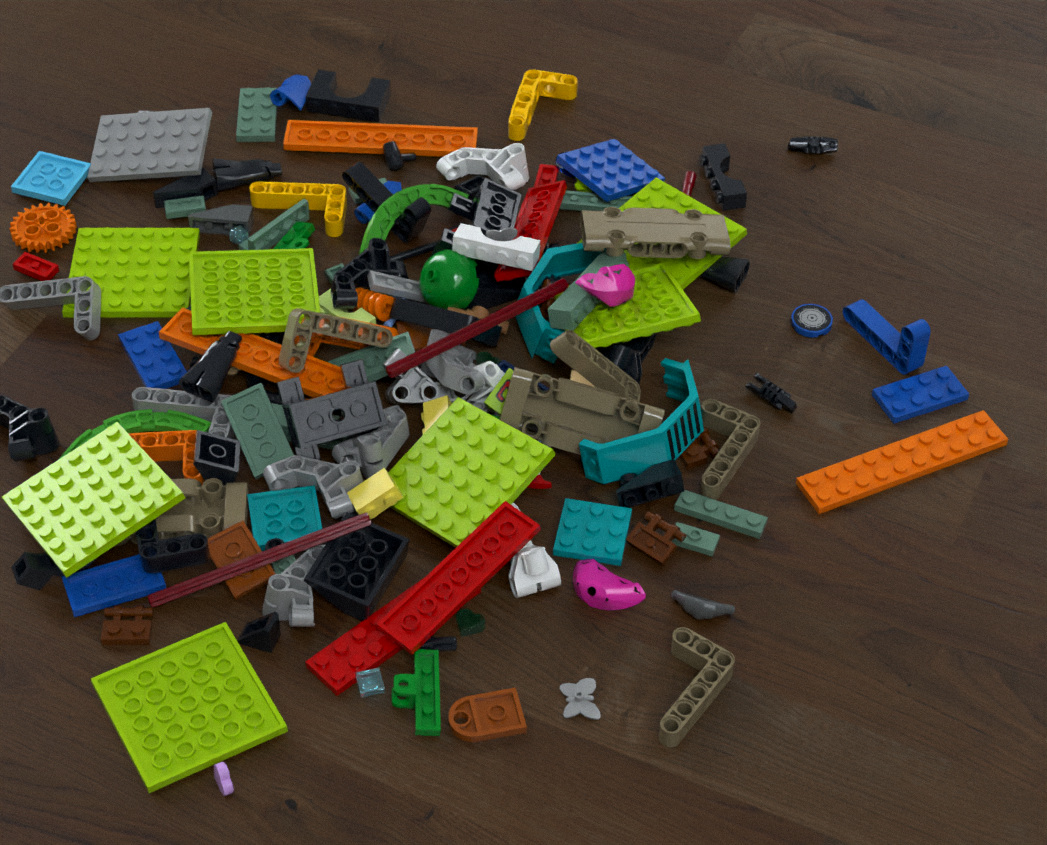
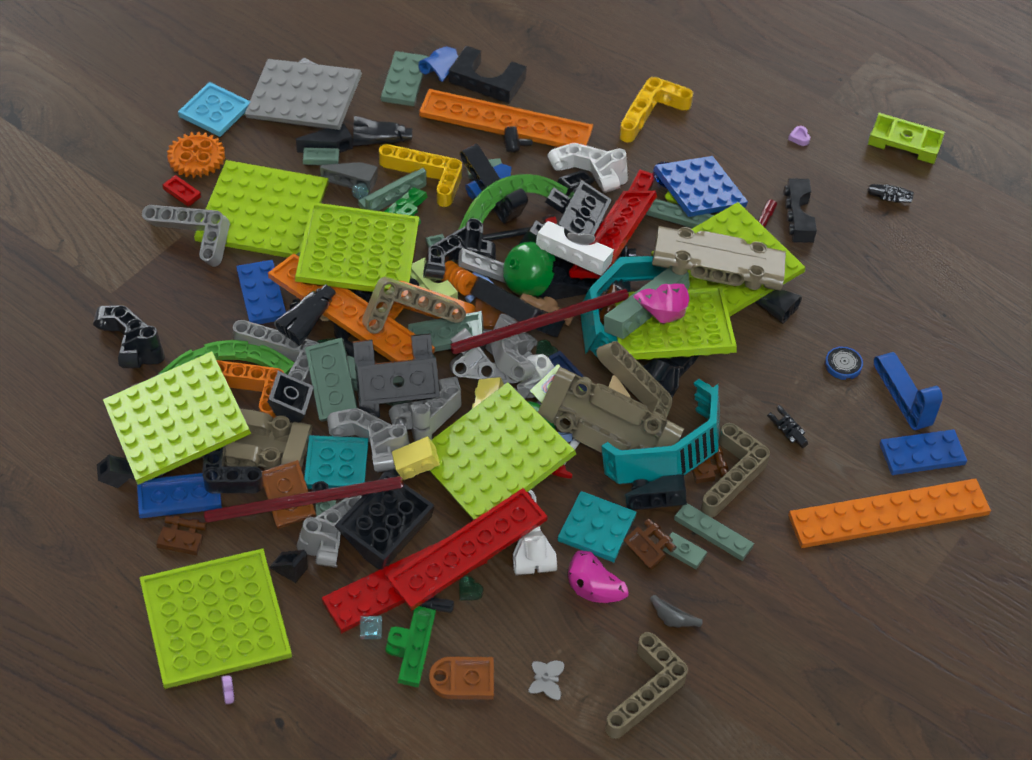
camera: 10 degrees right, 5 degrees up
none -> lavender tile [788,126,810,146]
none -> lime piece [868,113,945,164]

